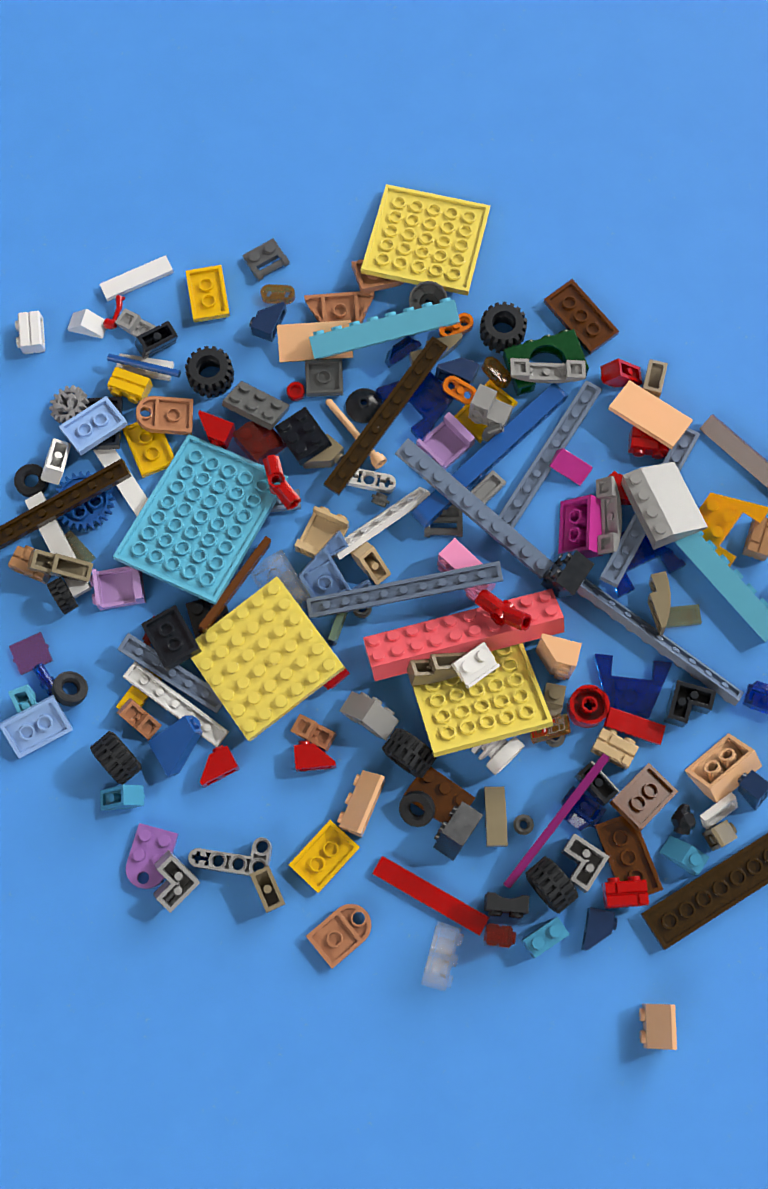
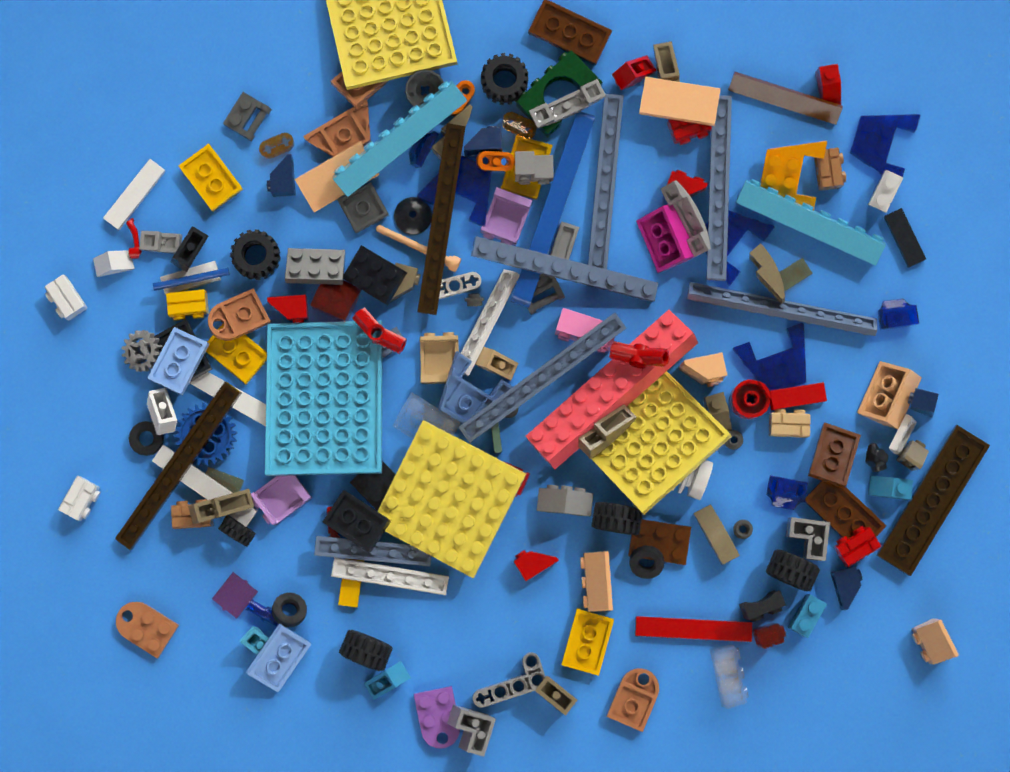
camera: 30 degrees left, 10 degrees up
nougat slope [117,698,162,740] -> none
blue slope [148,715,203,776] -> none
reddish brown tile [198,536,271,634] -> none
red slope [200,745,240,788] -> none
red tile [286,382,305,401] -> none
nougat slope [290,714,337,752] -> none
black brick [433,801,483,861] -> none
white plate [451,642,500,688] -> none
dark grey arm [482,423,504,442] -> none
magenta tile [503,753,610,888] -> none
clear orange tile [530,713,571,744] -> none
black brick [541,550,594,598] -> none
dark pink slope [549,448,593,486] -> none
black brick [575,761,620,807] -> none
slope [621,462,708,550] -> none
black brick [663,680,716,728] -> none

